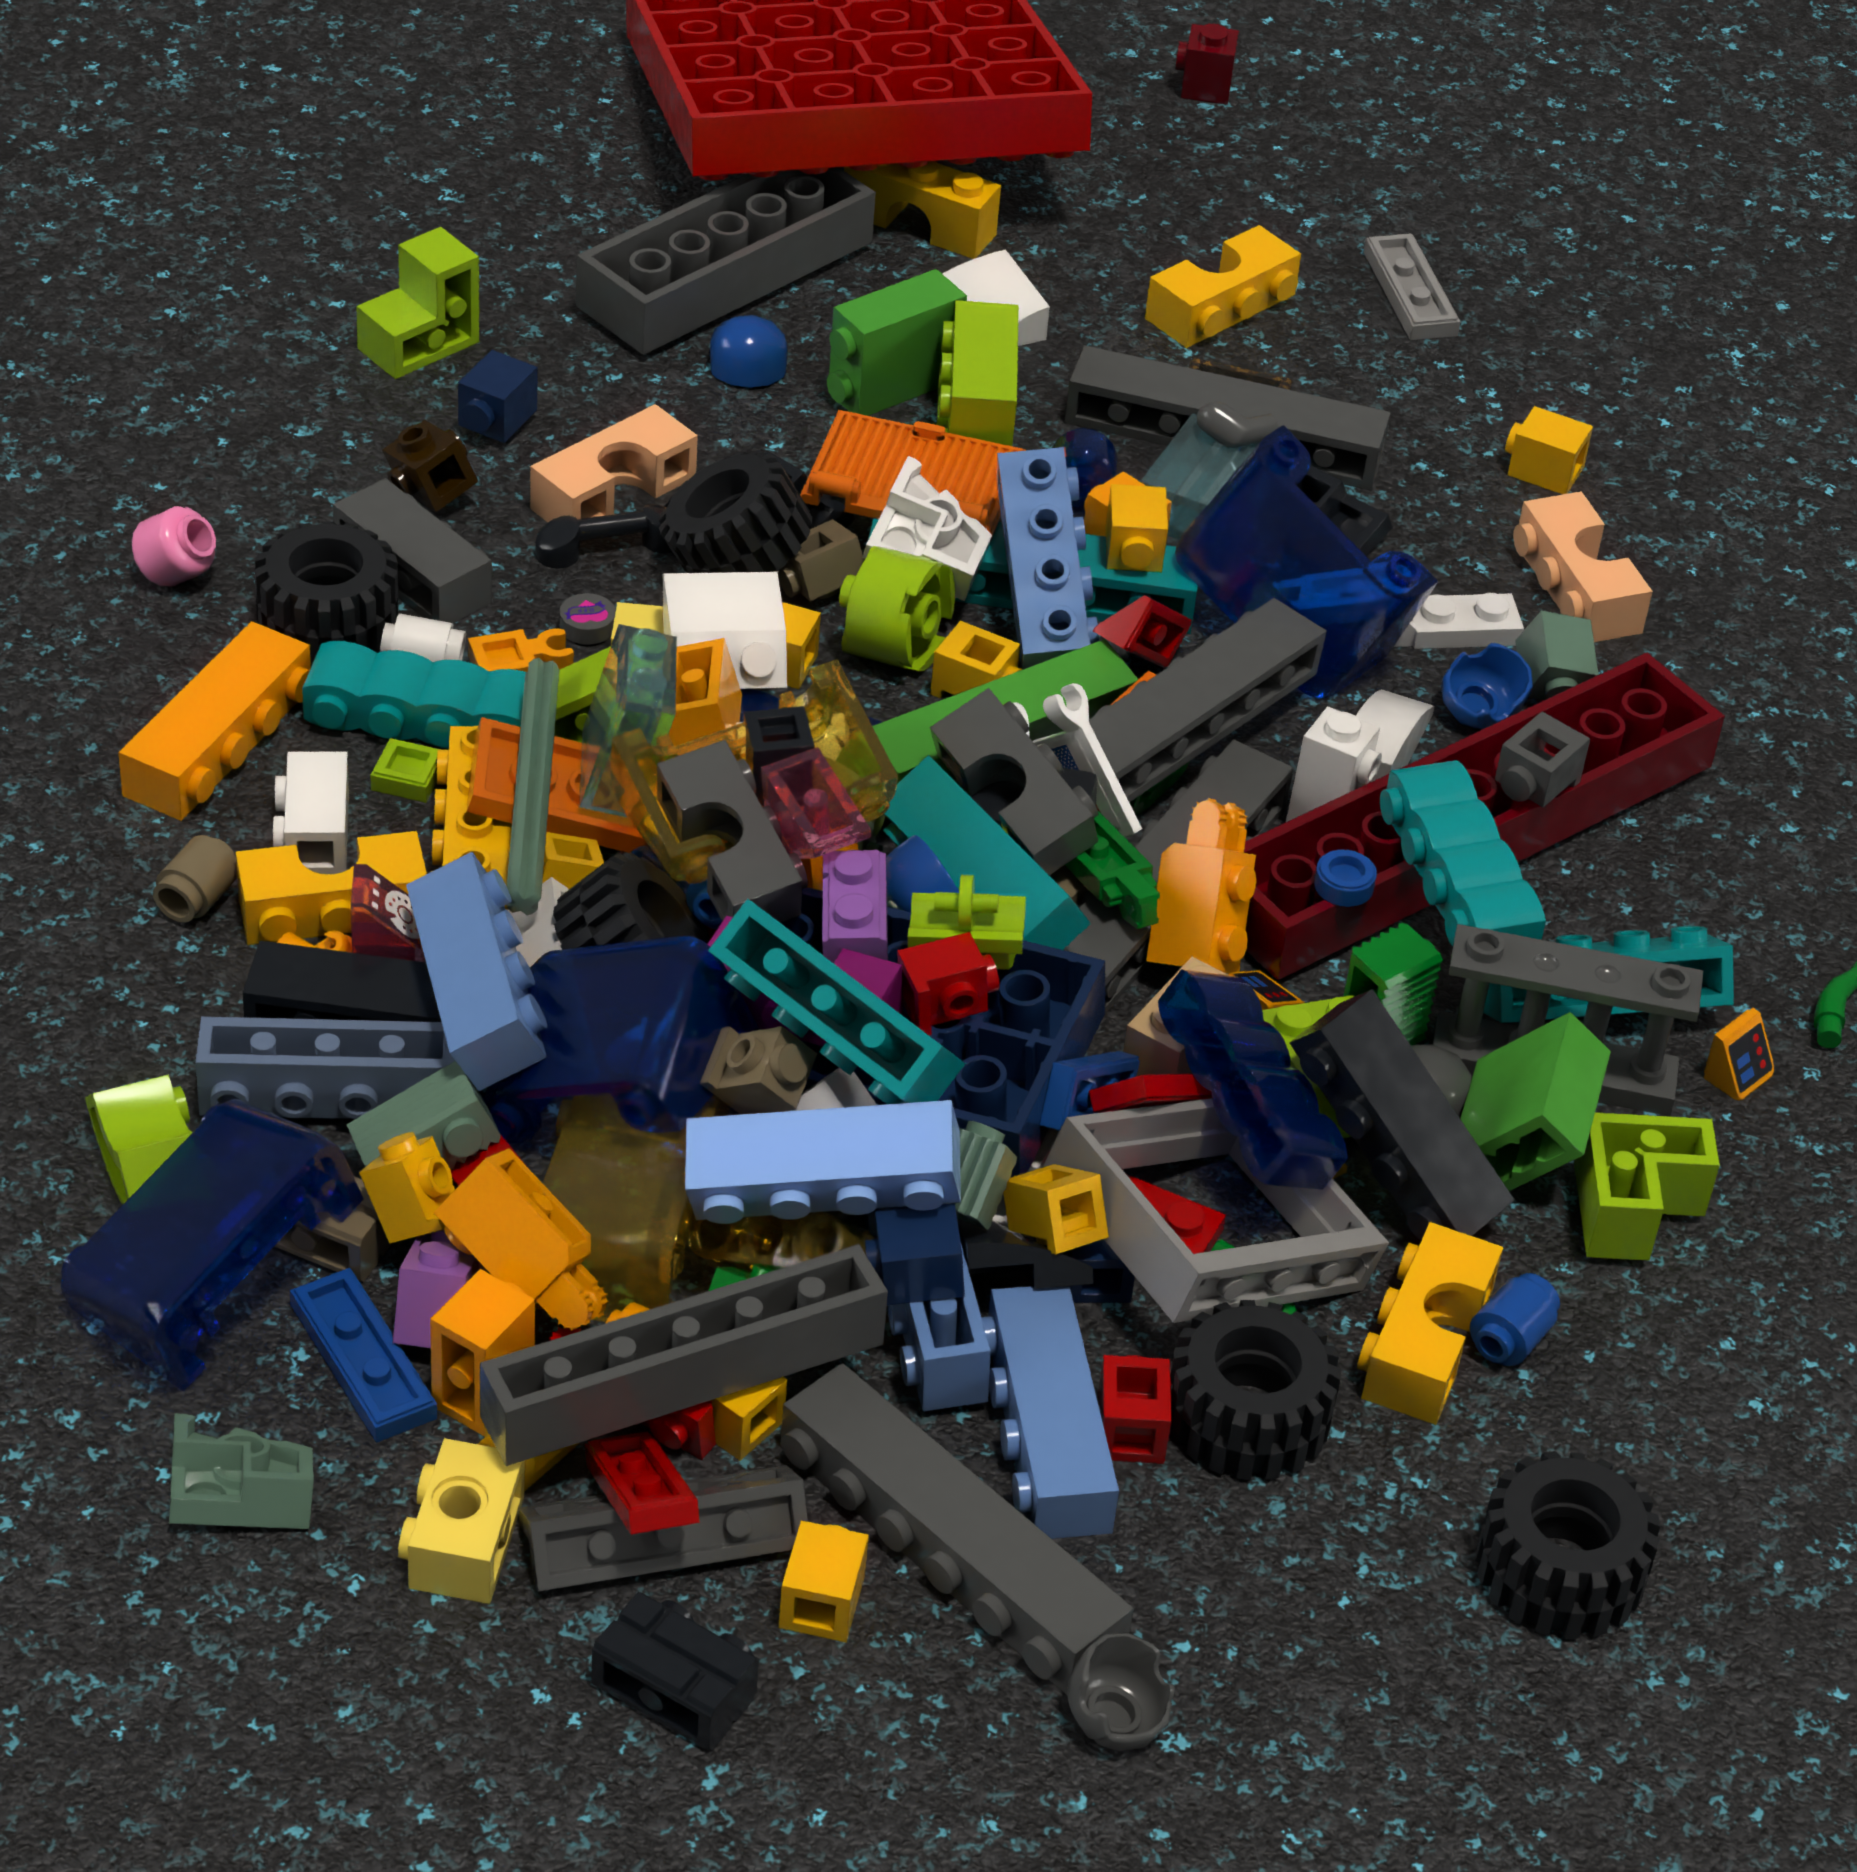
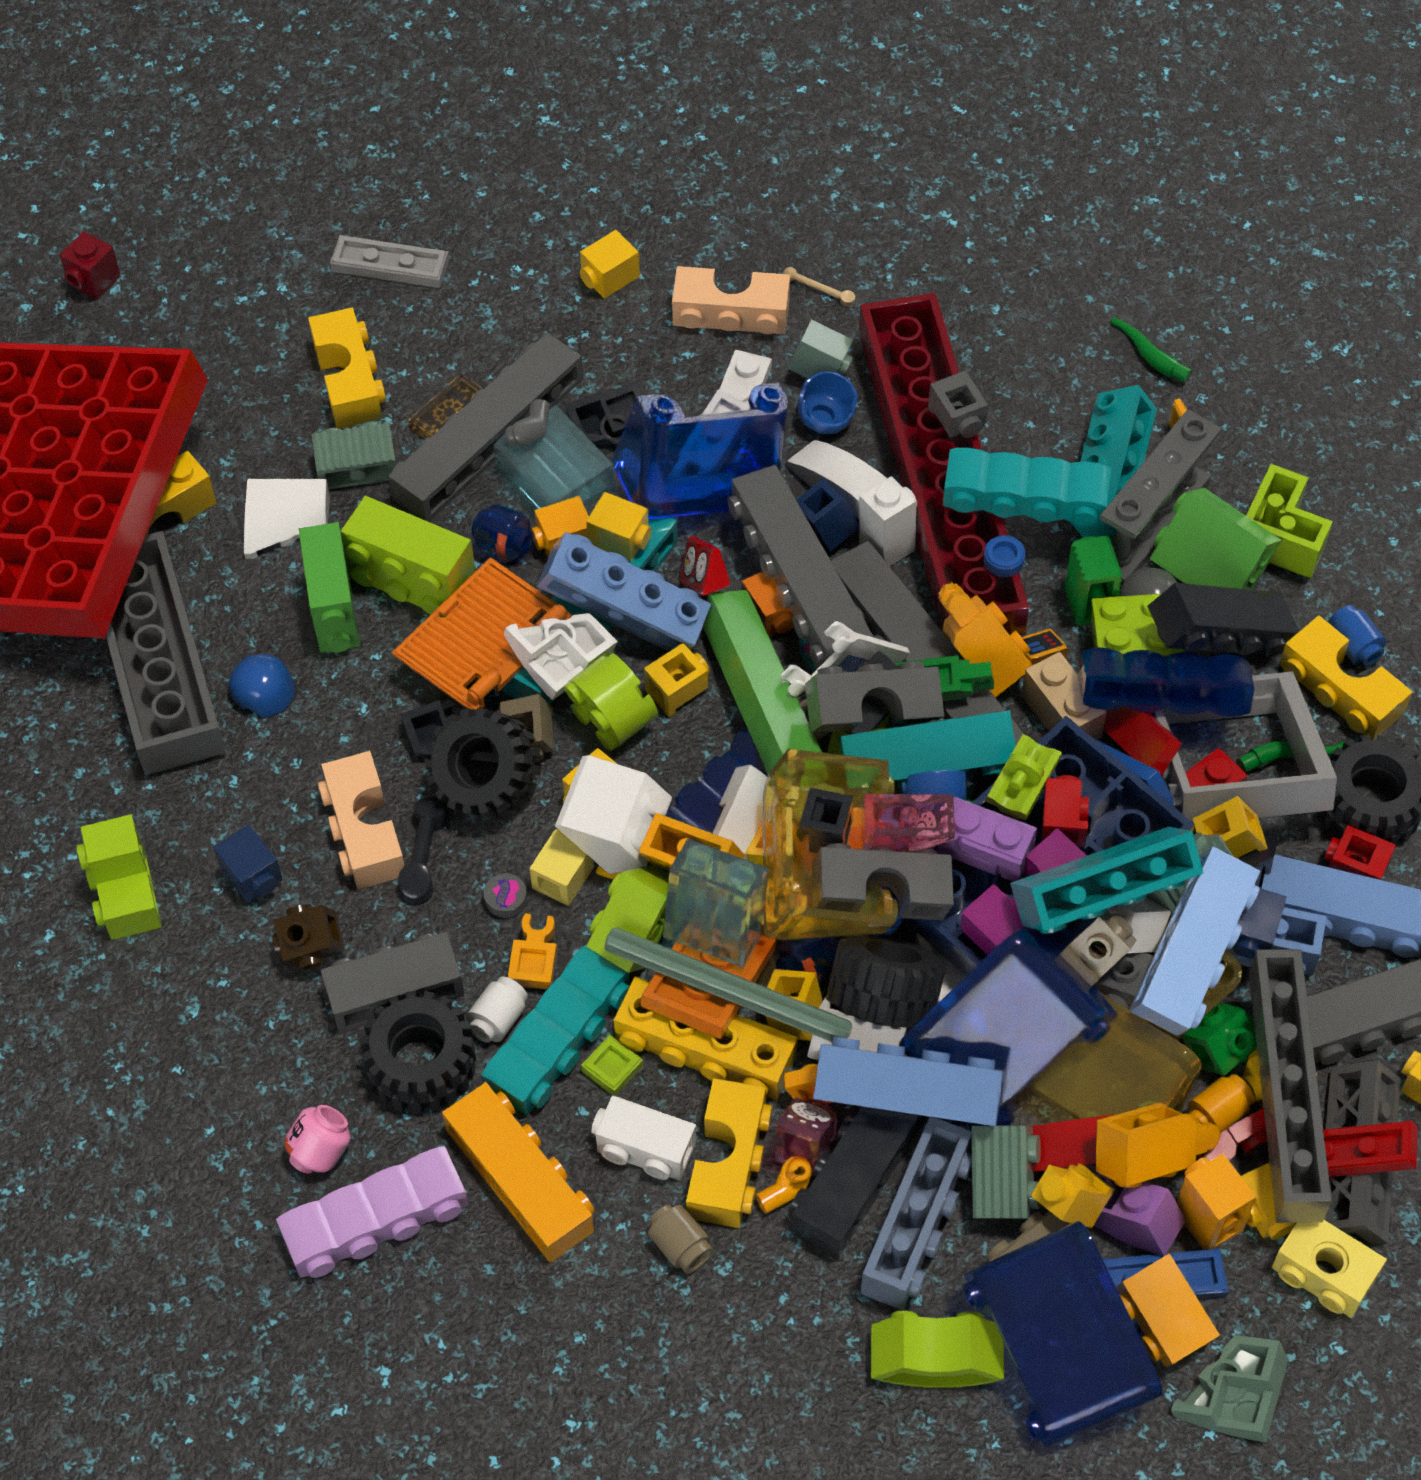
camera: 60 degrees left, 15 degrees up
none -> lavender brick [276,1146,468,1278]
none -> sand green brick [312,422,396,490]
none -> tan hinge [783,267,855,307]
none -> dark blue brick [796,478,859,552]
none -> light orange brick [1116,1253,1220,1367]

